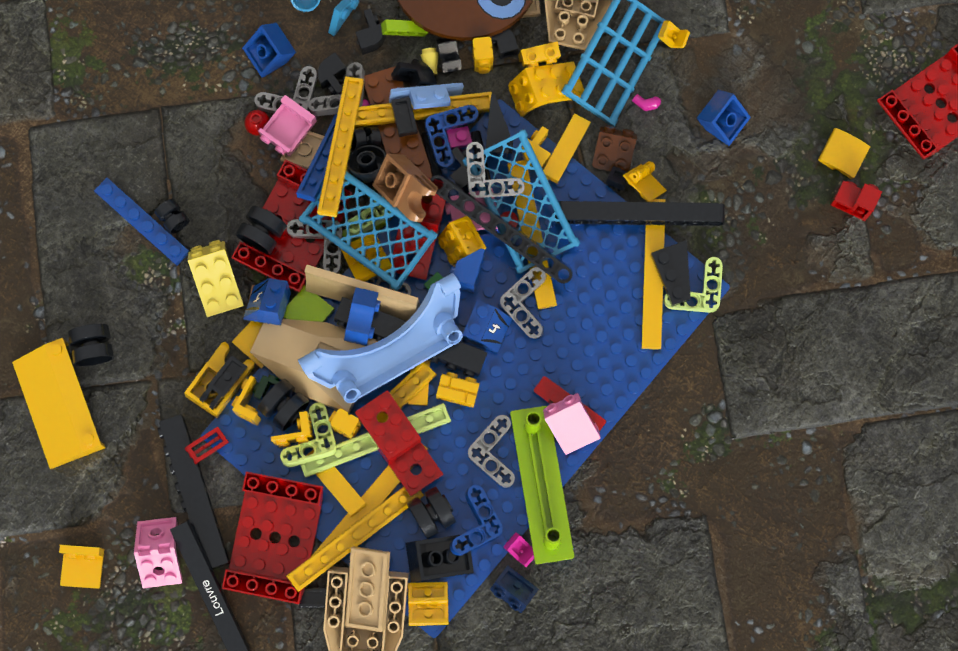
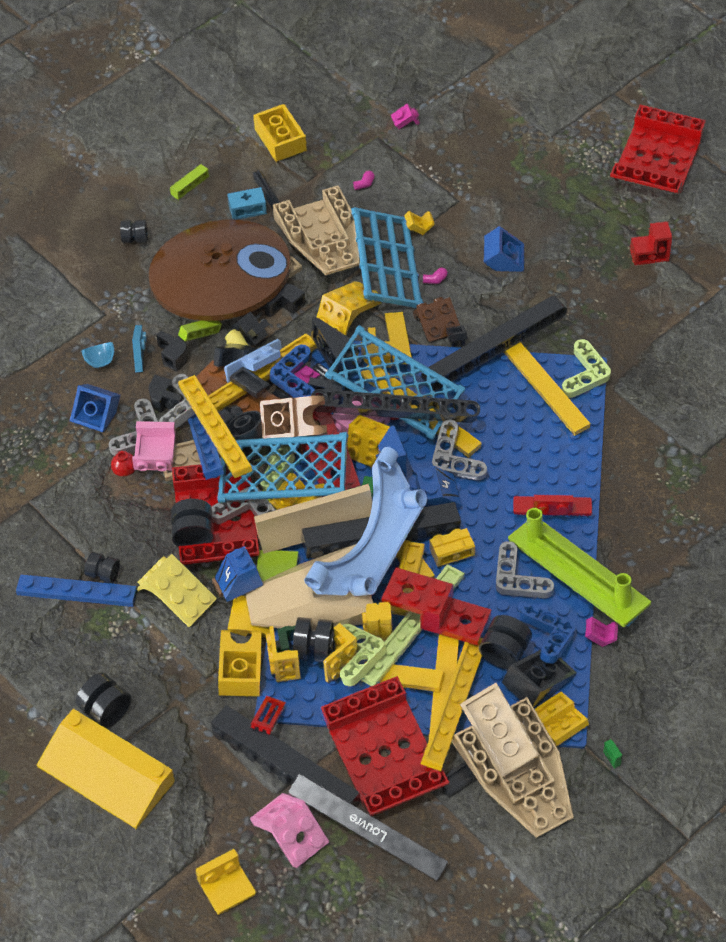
camera: 30 degrees left, 25 degrees down
black hinge [200,355,248,410] -> none
blue brick [344,287,381,346] -> none
light grey beam [466,142,525,198] -> none
yellow brick [472,37,493,74] -> none
dark blue bracket [490,565,539,613] -> none
yellow plate [518,41,561,68] -> none
panel [543,393,601,455] -> none
yellow hinge [623,161,667,202] -> none
black wing [651,240,691,307] -> none
yellow slope [818,128,870,179] -> none

